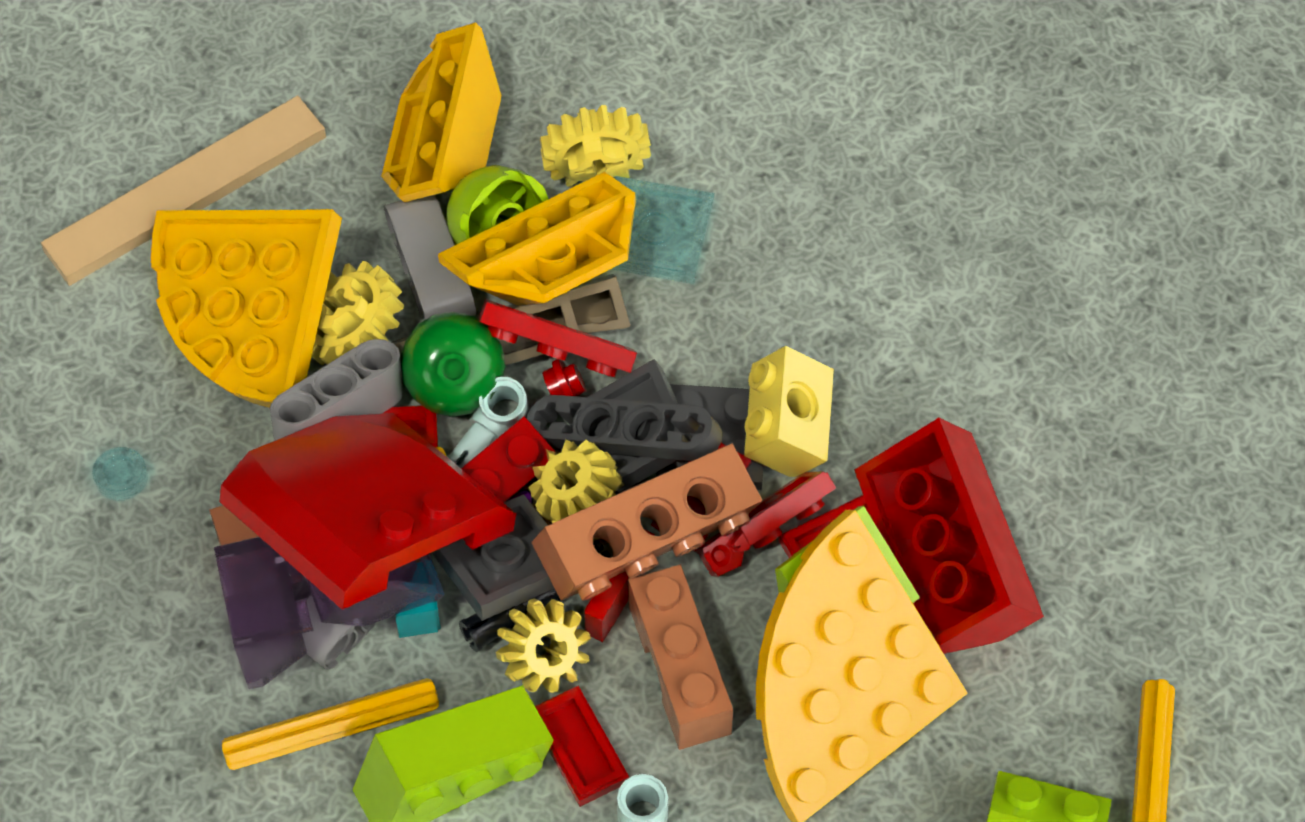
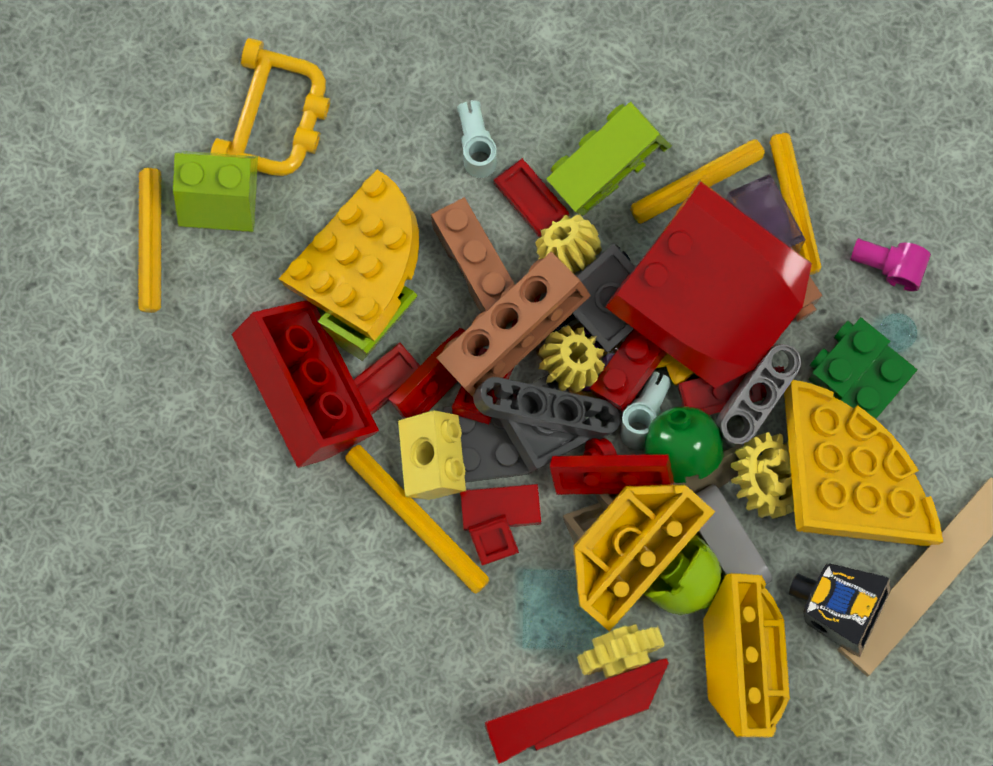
camera: 170 degrees right, 15 degrees up
none -> yellow axle [345,445,489,594]
none -> red tile [460,484,541,531]
none -> red tile [468,514,519,566]
none -> red wedge [484,658,669,764]
none -> yellow axle [769,133,822,275]
none -> torso [789,563,891,657]
none -> green plate [808,317,918,419]
none -> dark pink pin [850,238,931,292]

